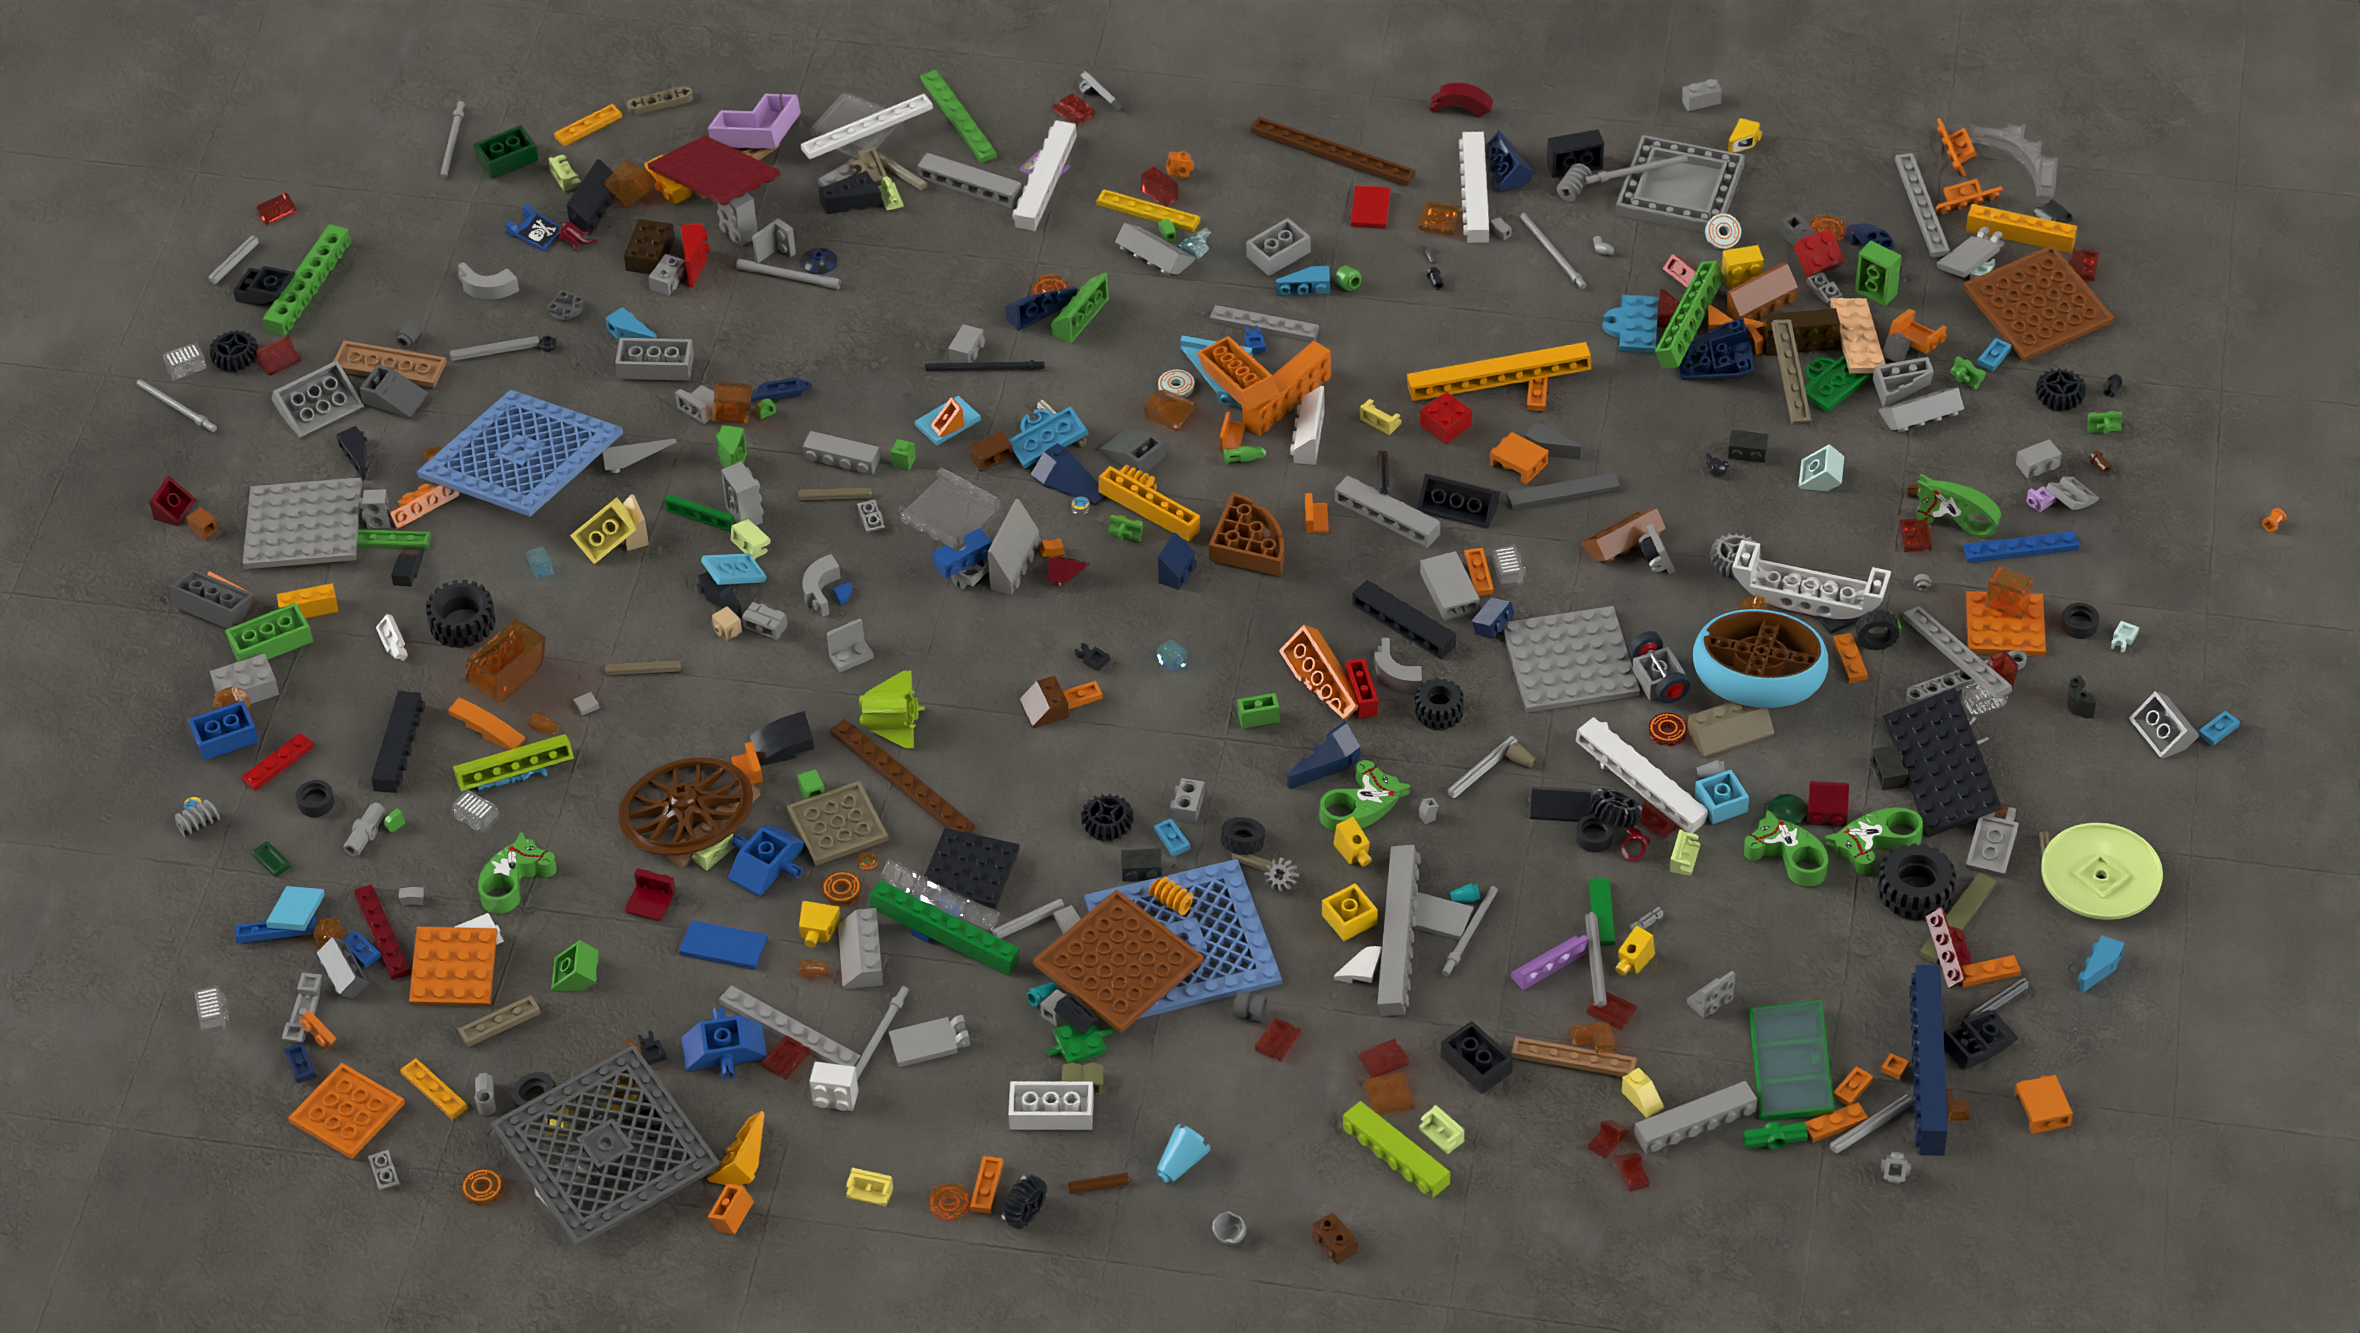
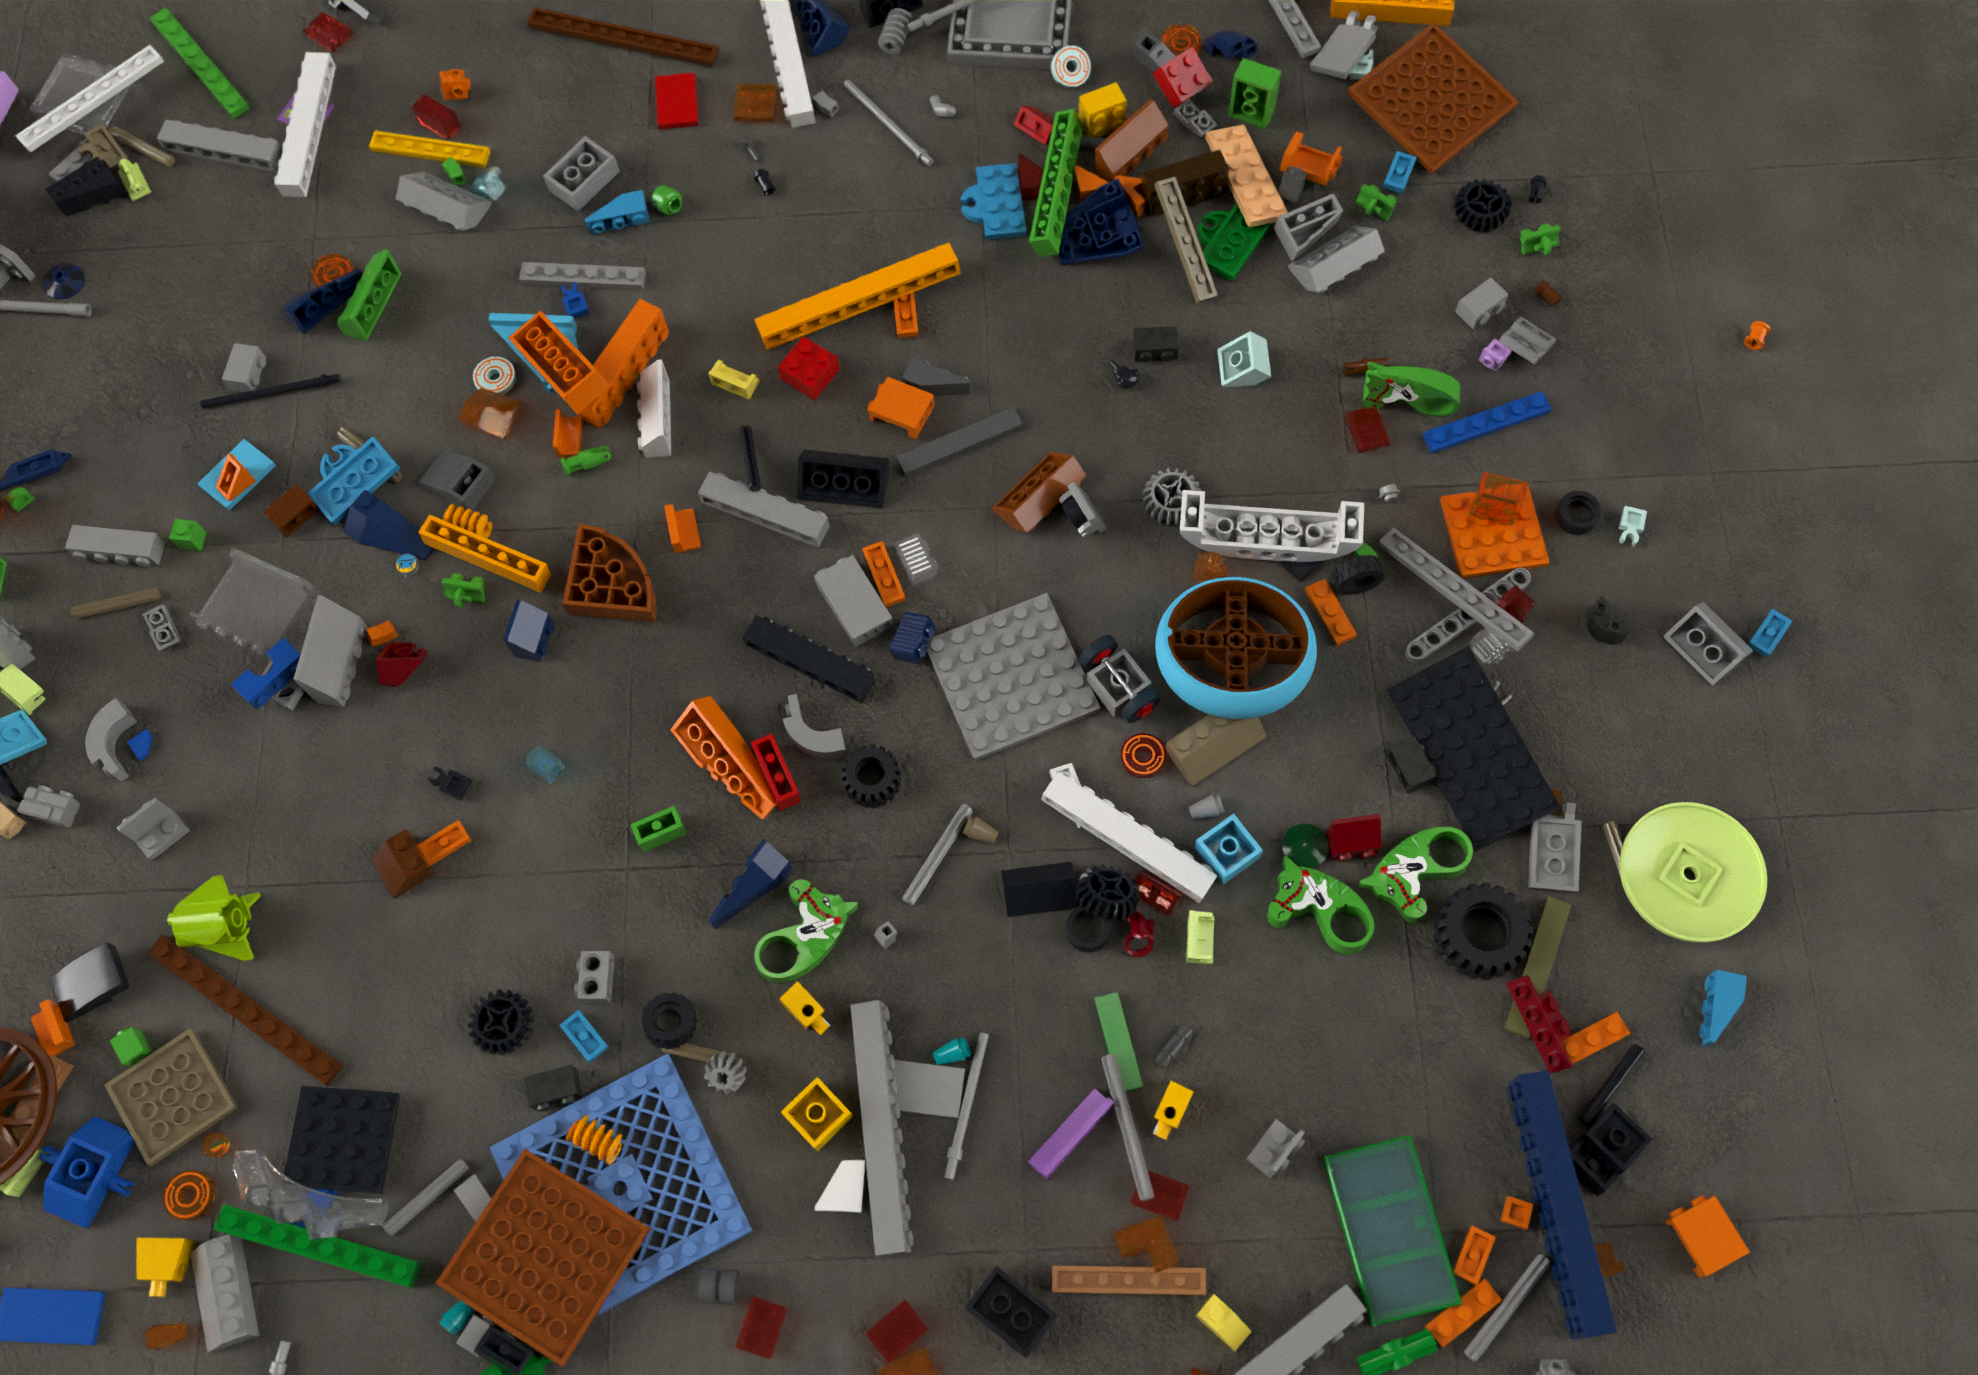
camera: 10 degrees left, 20 degrees up
clear red plate [2070,248,2099,281] -> none

